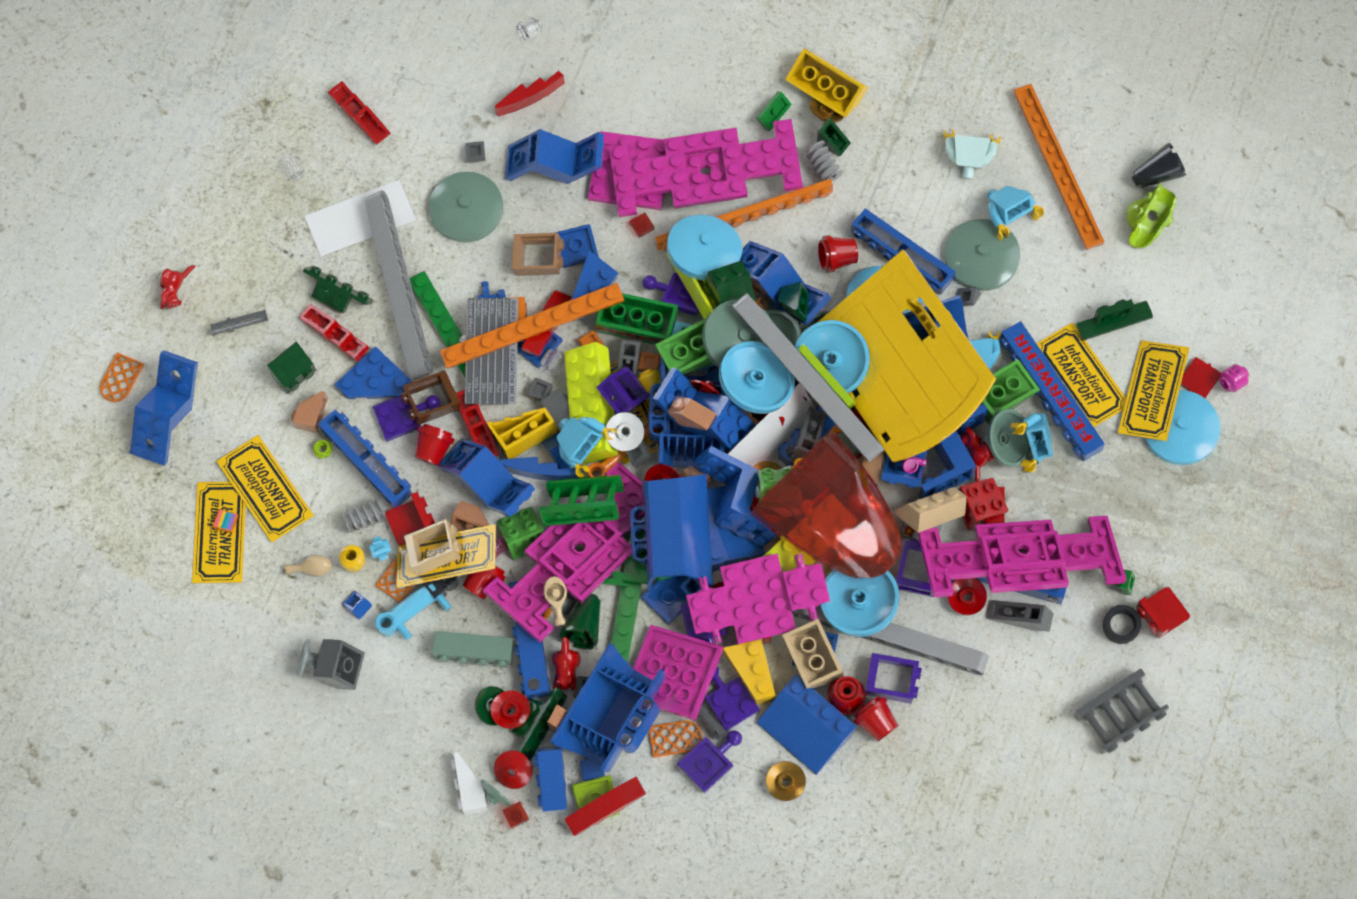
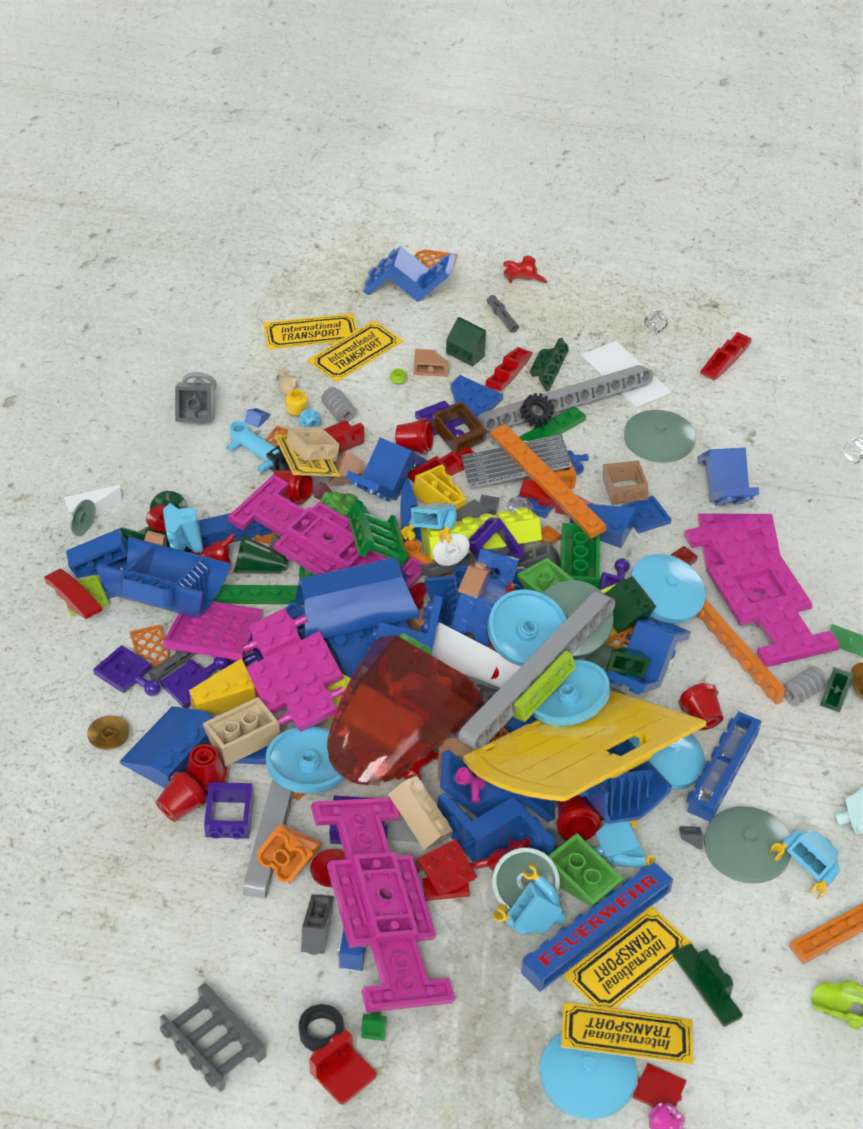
camera: 75 degrees right, 25 degrees down
tile [213,509,238,533] -> none
blue piece [318,409,412,508] -> none
sand green brick [432,631,515,668] -> none
dark grey plate [466,141,486,163] -> none
red slope [494,71,565,117] -> none
red dish [494,750,533,789] -> none
clear red plate [502,801,529,829] -> none
tan piece [544,576,567,626] -> none
none -> medium azure piece [163,504,203,553]
none -> orange piece [256,823,323,884]
none -> black tyre [520,393,554,428]

